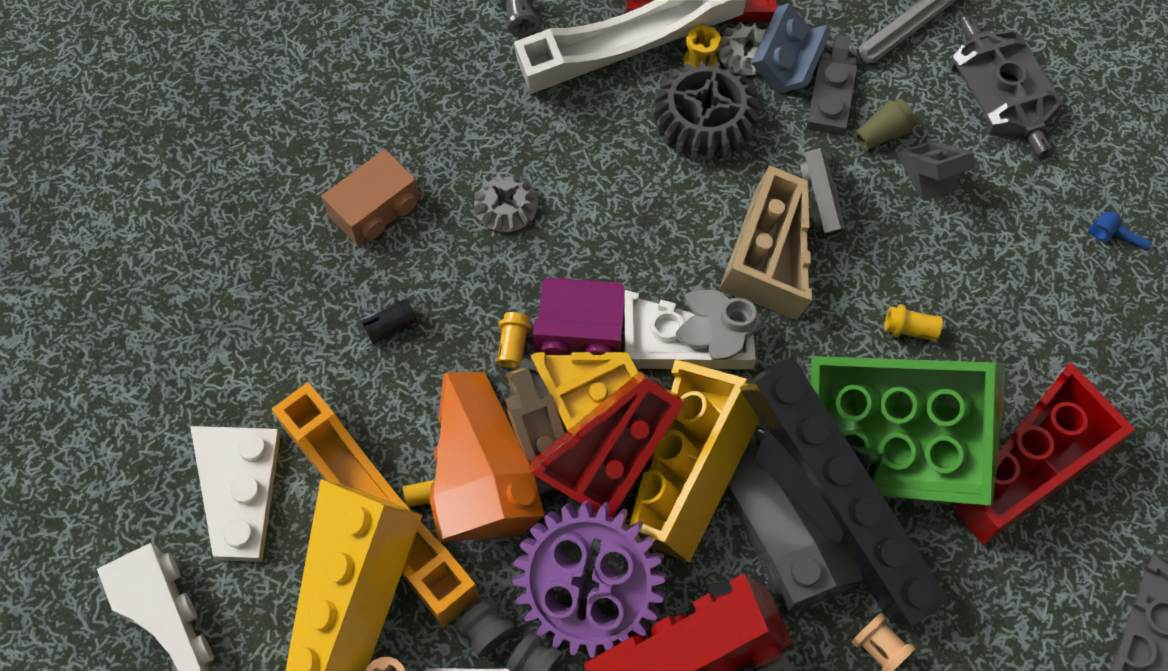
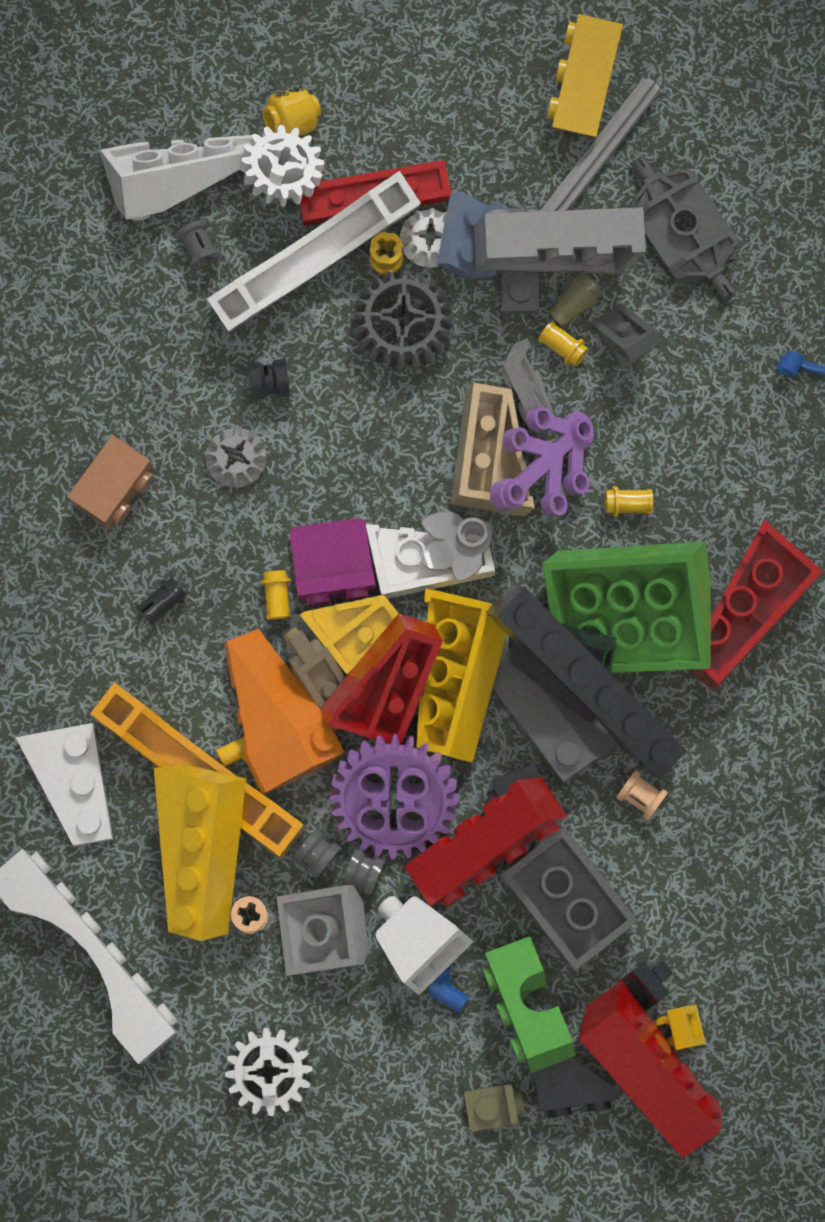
camera: 15 degrees left, 15 degrees up
none -> black wheel [248,359,290,401]
none -> light grey wedge [474,207,646,274]
none -> medium lavender plant [490,406,594,517]
none -> yellow pin [538,321,589,367]

